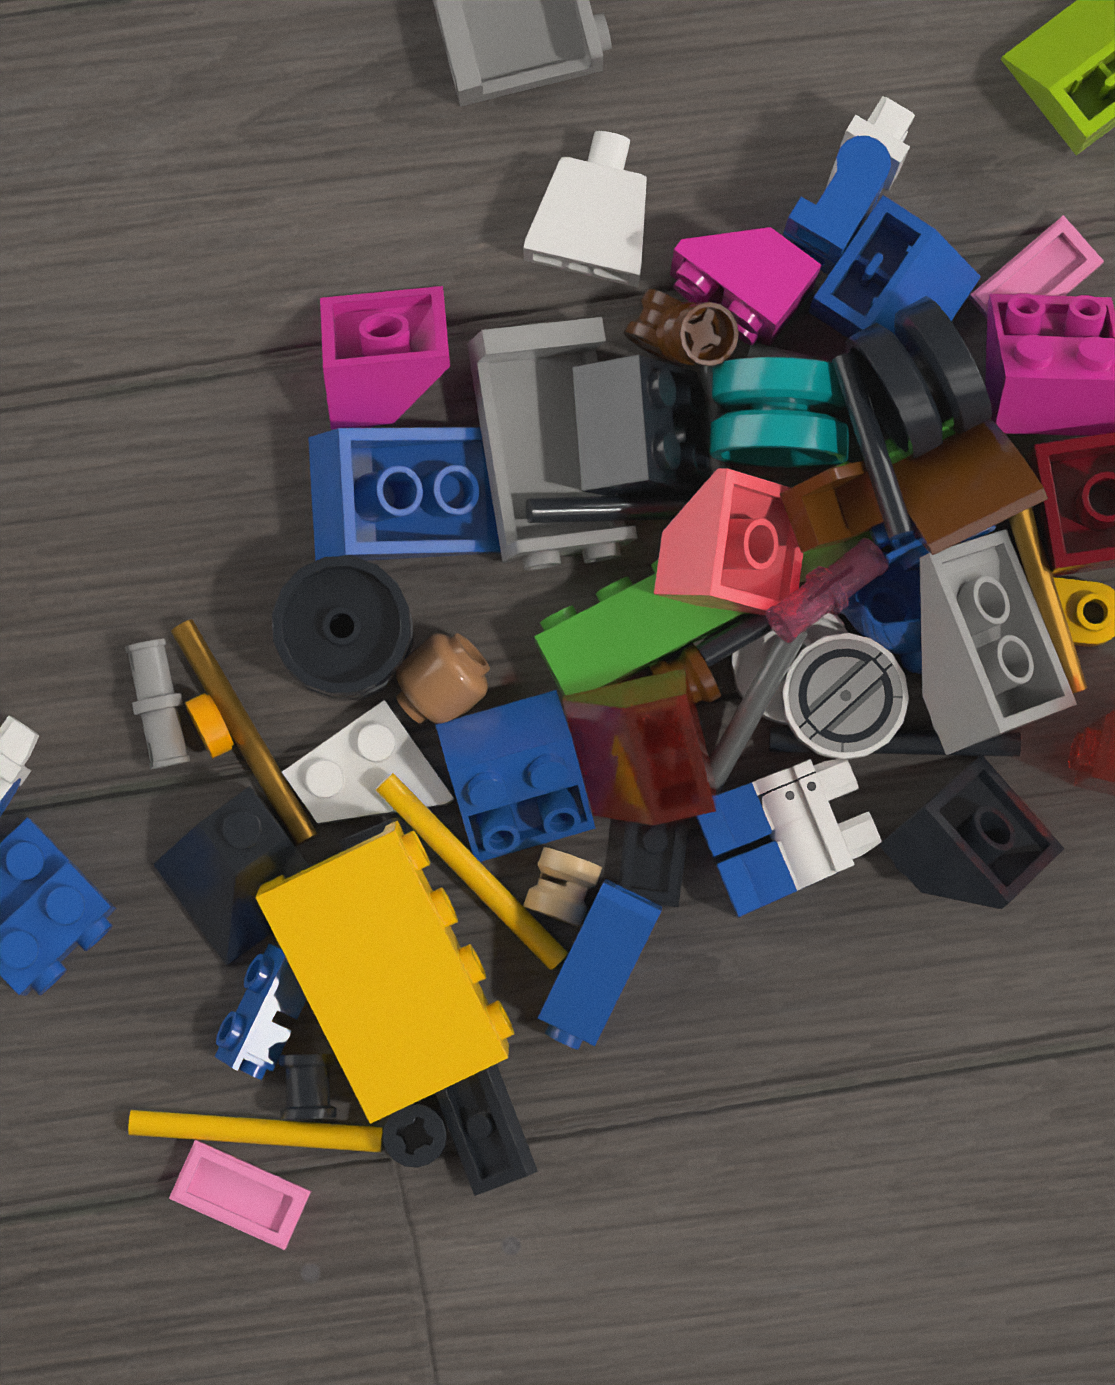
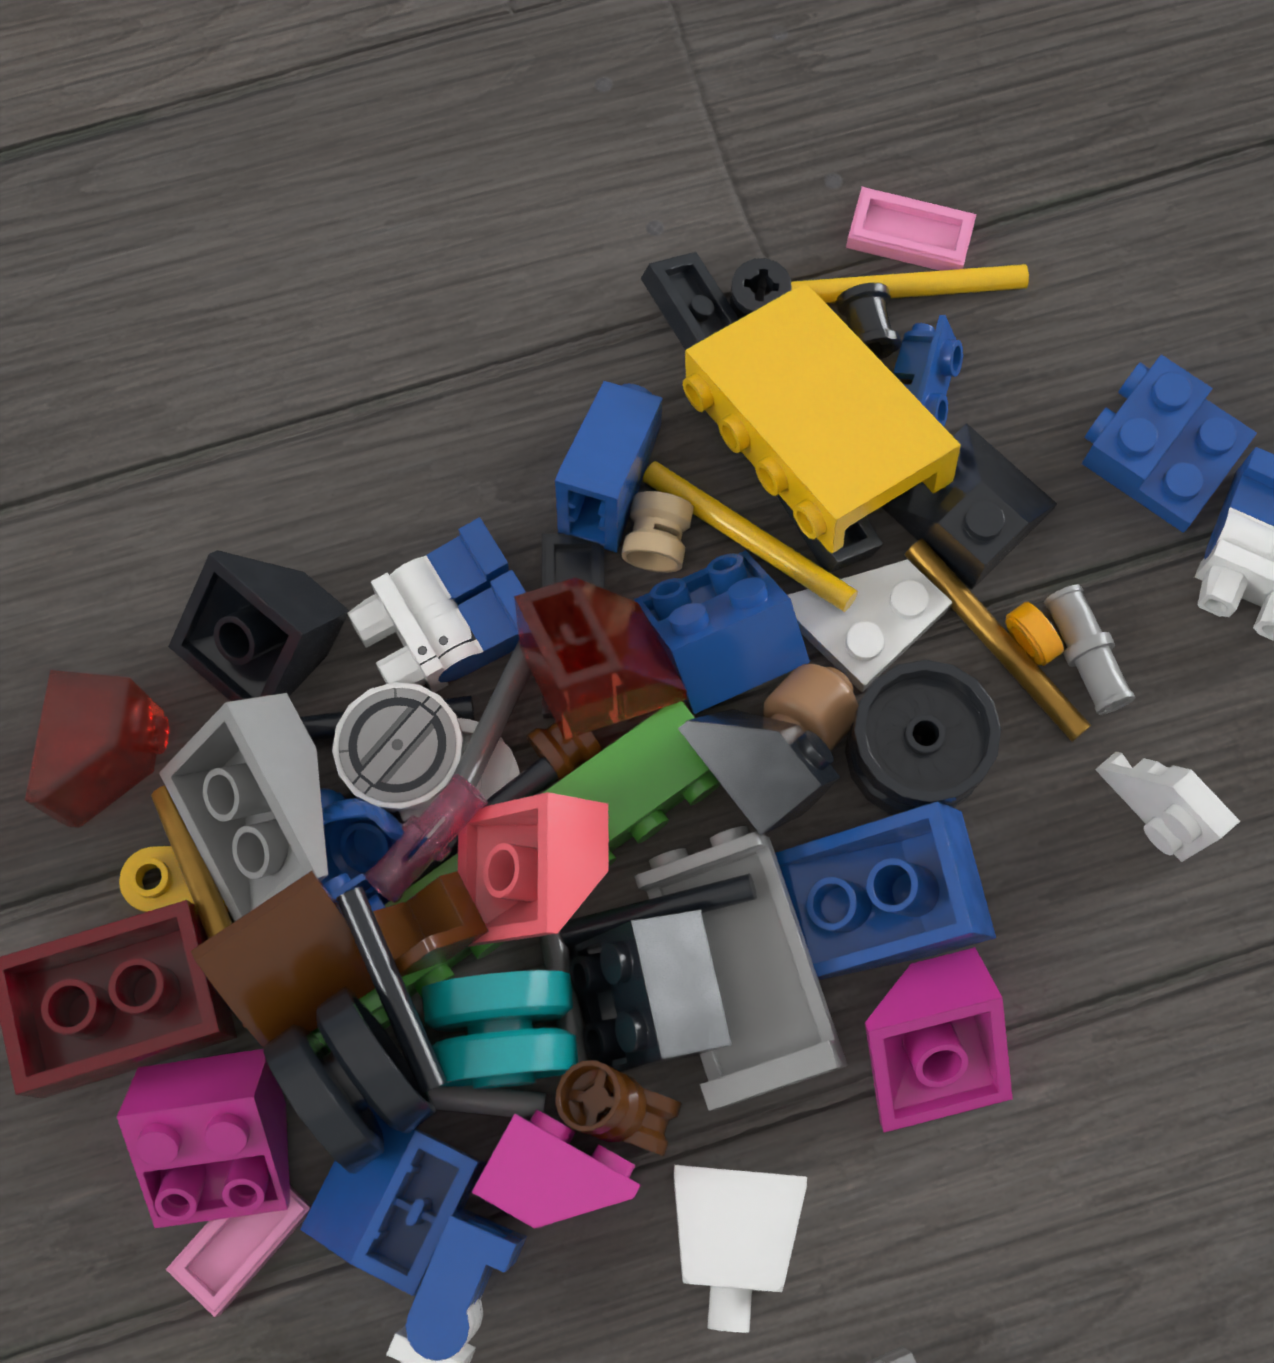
camera: 175 degrees right, 10 degrees down
none -> black slope [678,709,840,835]
none -> white wing [1095,752,1240,862]

